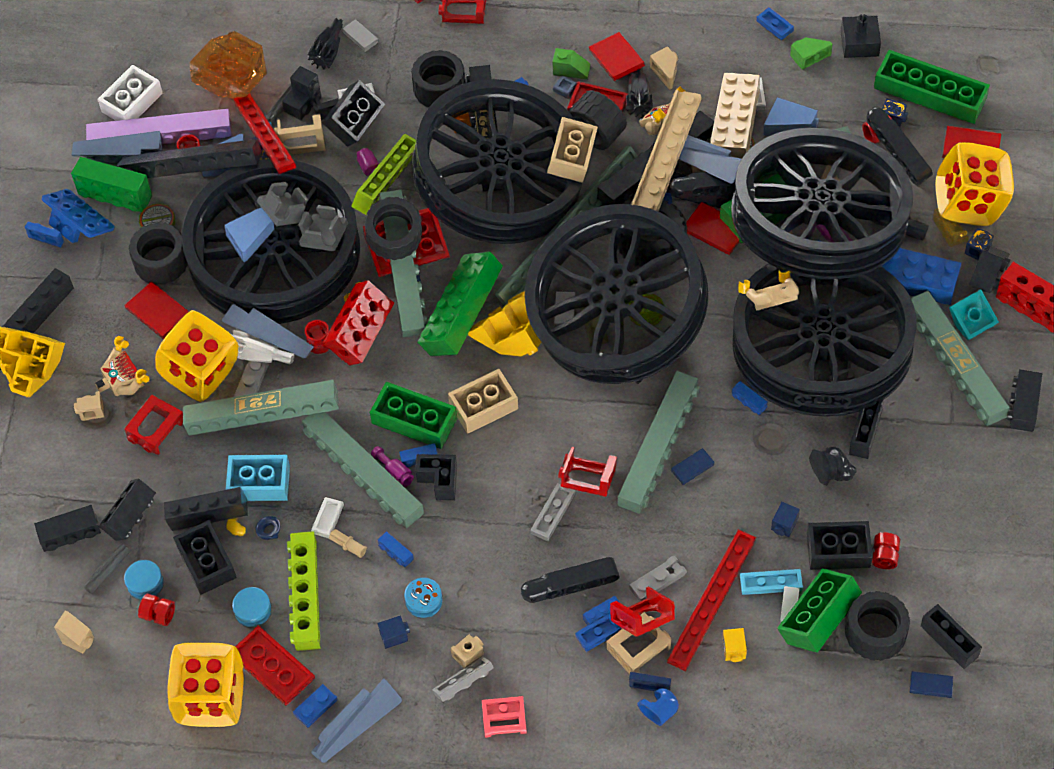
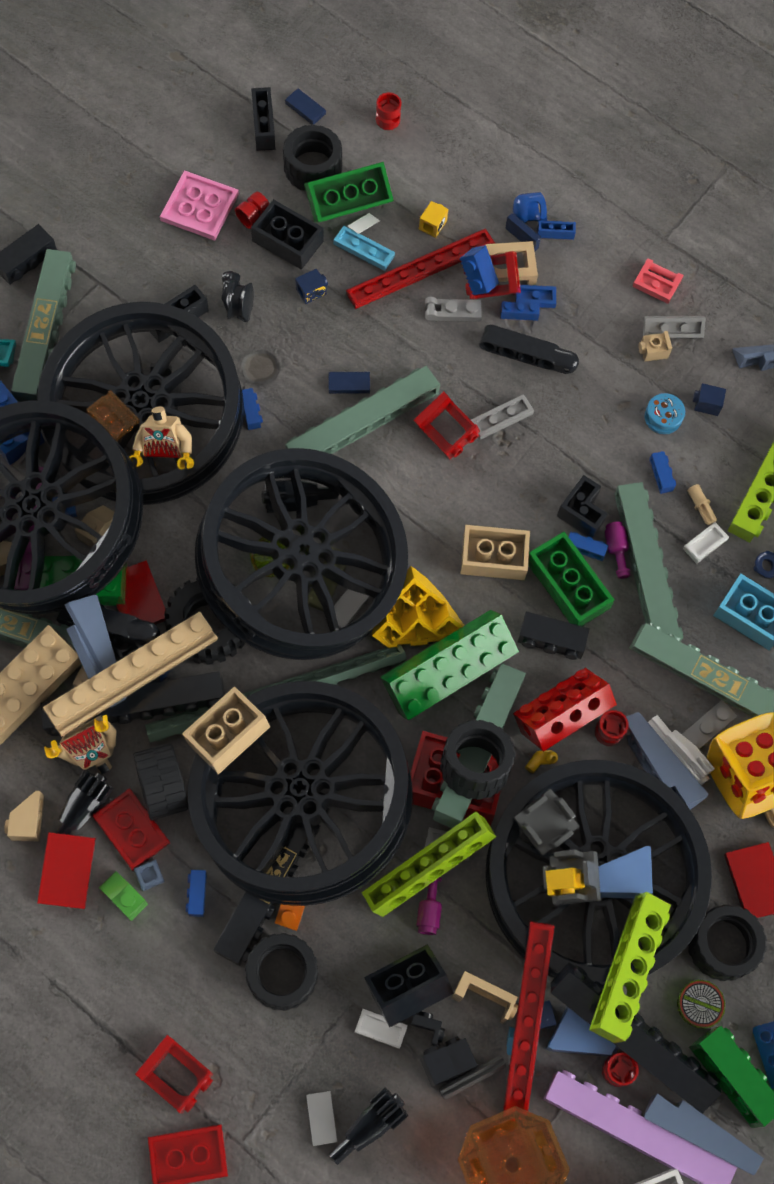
camera: 155 degrees left, 10 degrees up
none -> clear orange plate [87,390,140,441]
none -> bright pink plate [160,170,239,241]
none -> red wheel [376,92,402,130]
none -> blue brick [460,245,499,295]
none -> black brick [517,611,590,660]
none -> blue piece [537,220,576,240]
none -> yellow brick [545,868,585,897]
none -> lime brick [589,892,671,1043]

